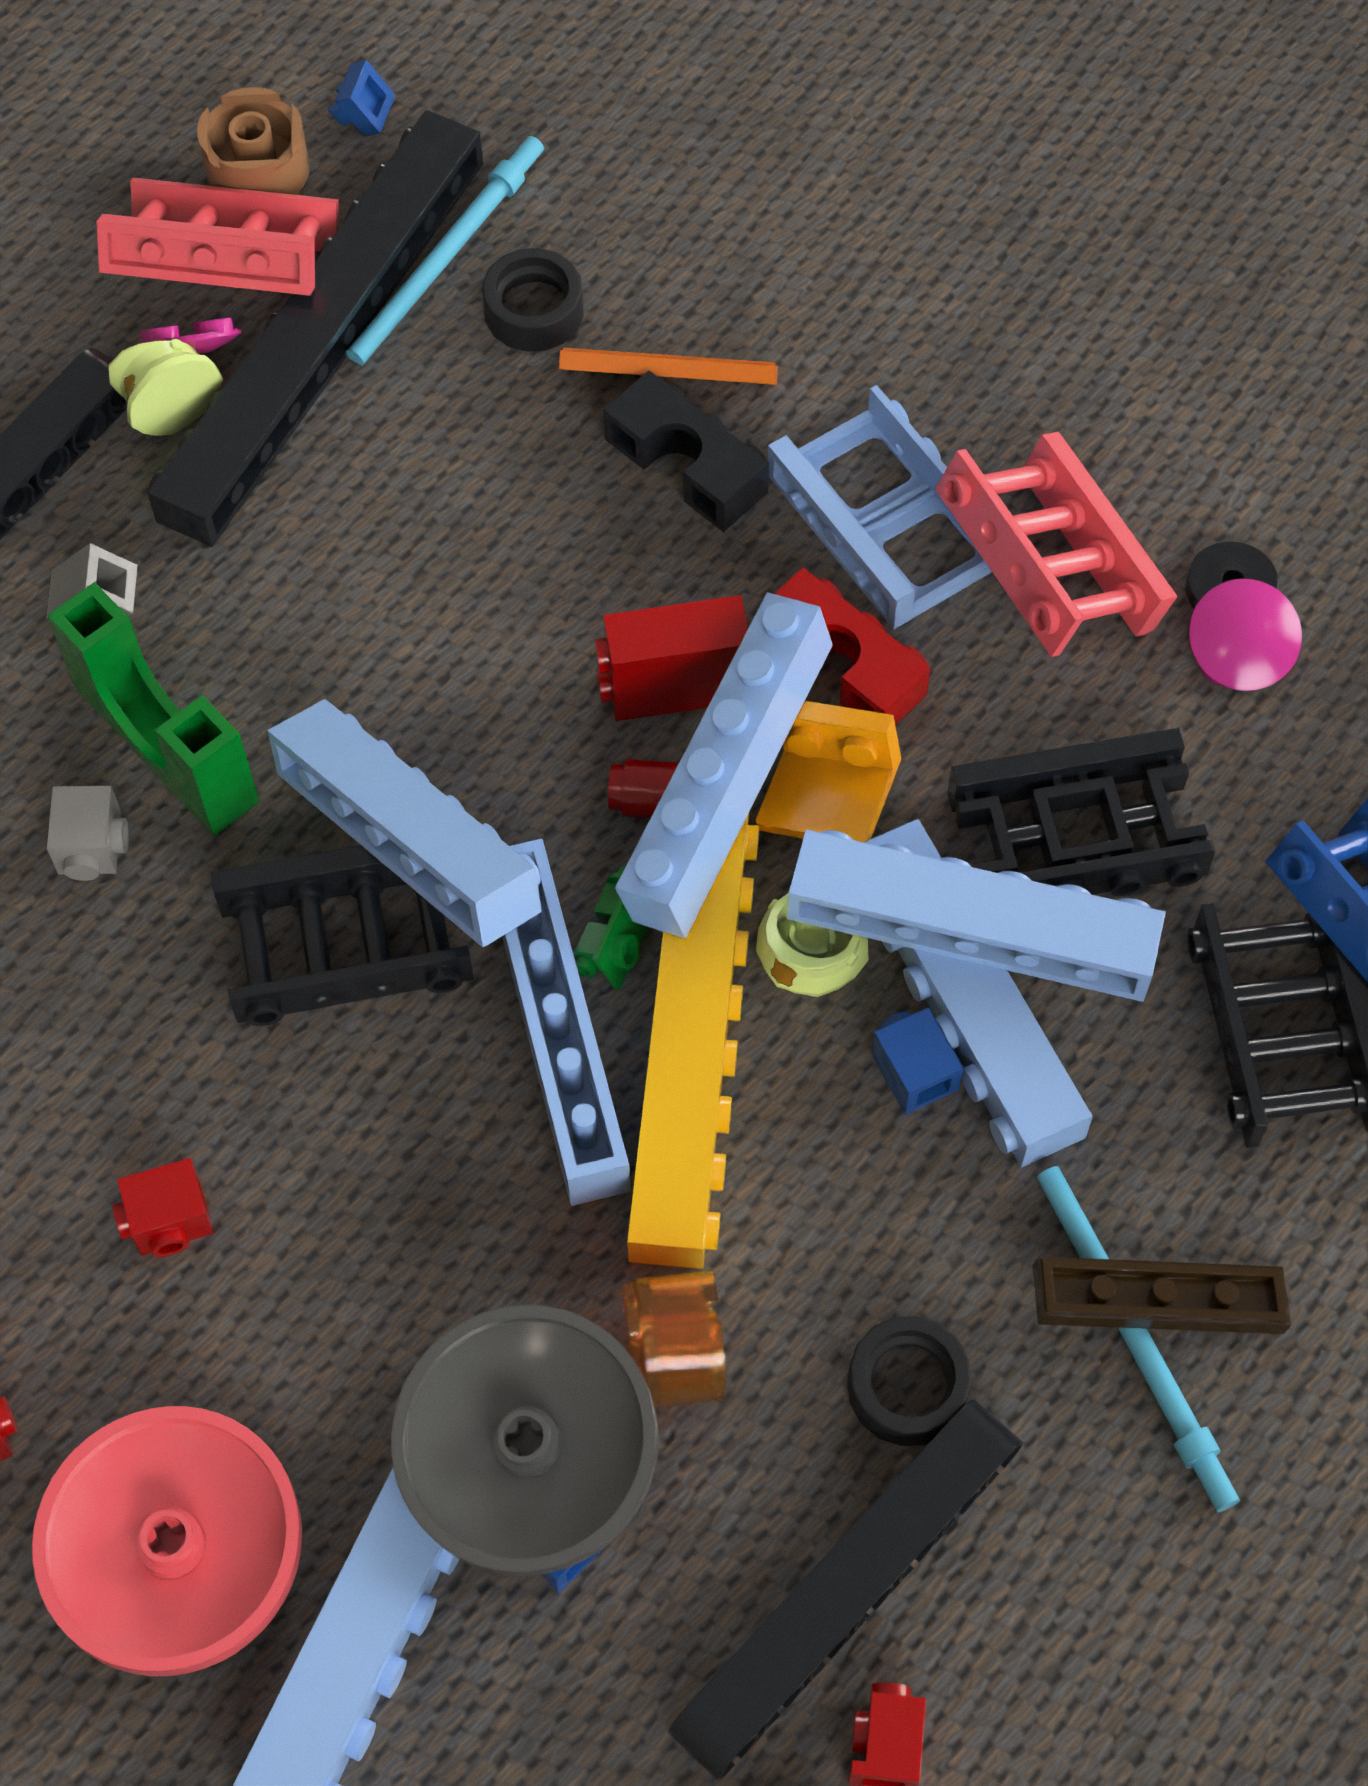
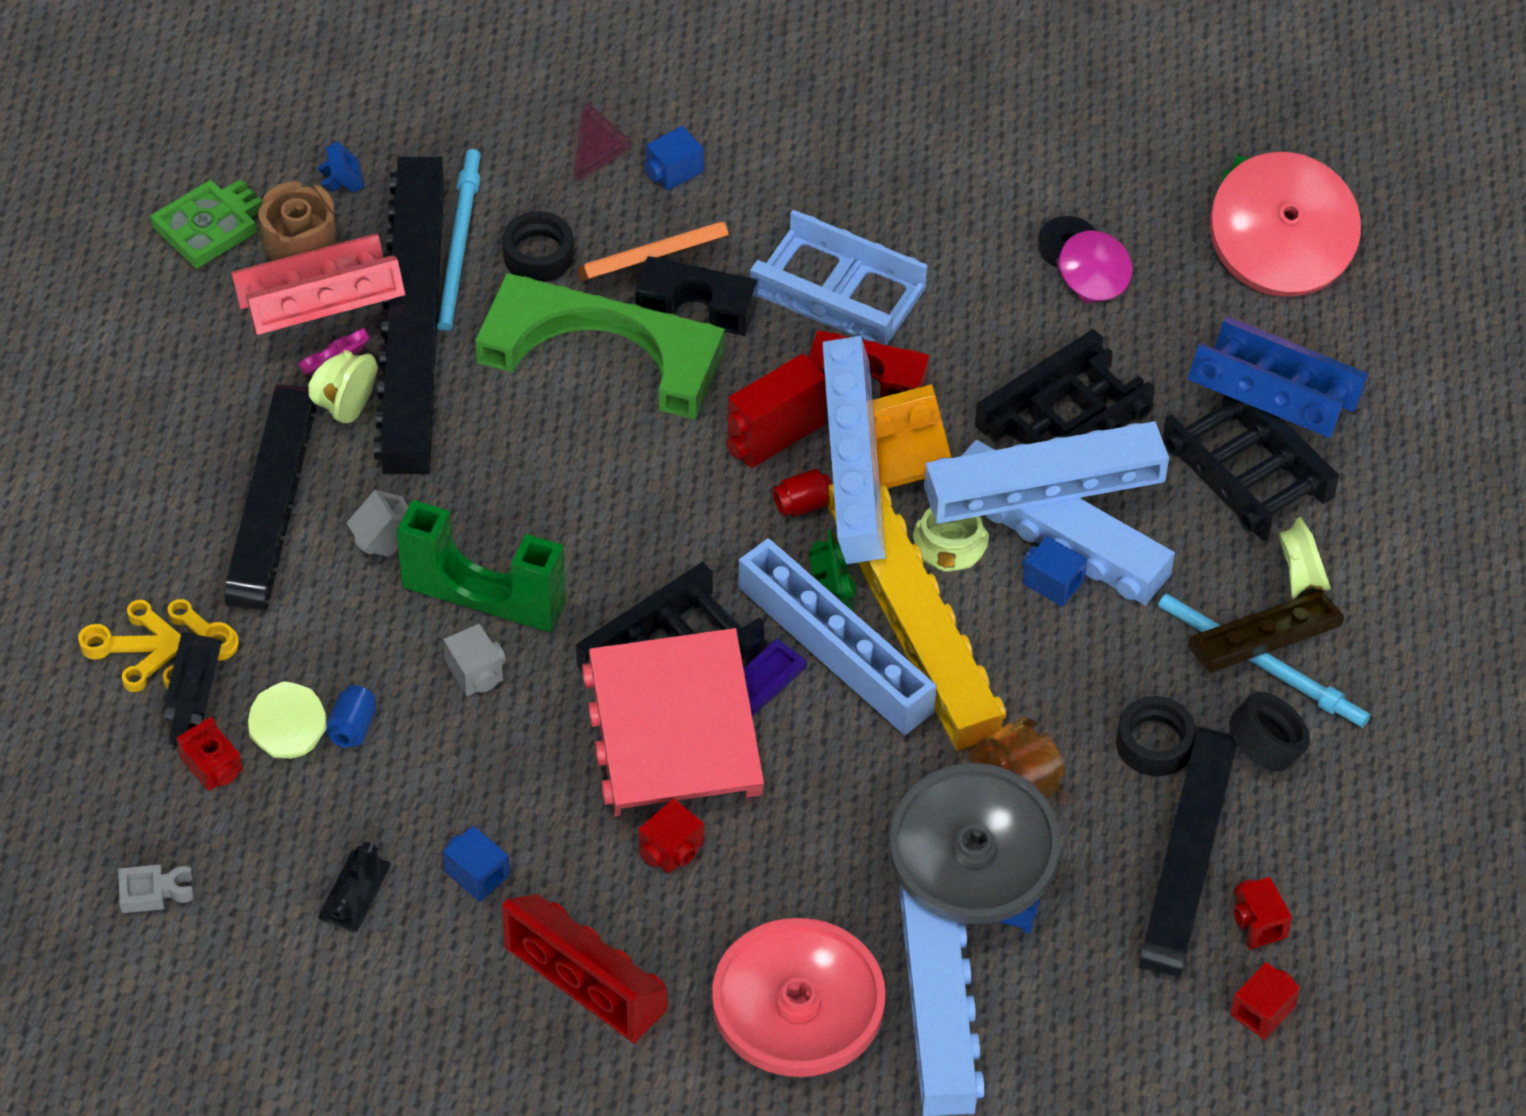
camera: 30 degrees left, 10 degrees down
light blue brick [267,699,542,947] -> none
coral fence [935,432,1178,657] -> none
none -> bright green piece [150,179,263,269]
none -> bright green arch [476,273,725,420]
none -> clear pink tile [575,102,631,182]
none -> coral panel [582,628,764,817]
none -> blue brick [644,126,704,191]
none -> dark purple tile [743,638,807,716]
none -> black tyre [1229,692,1310,772]
none -> yellowish green hat [1279,517,1331,600]

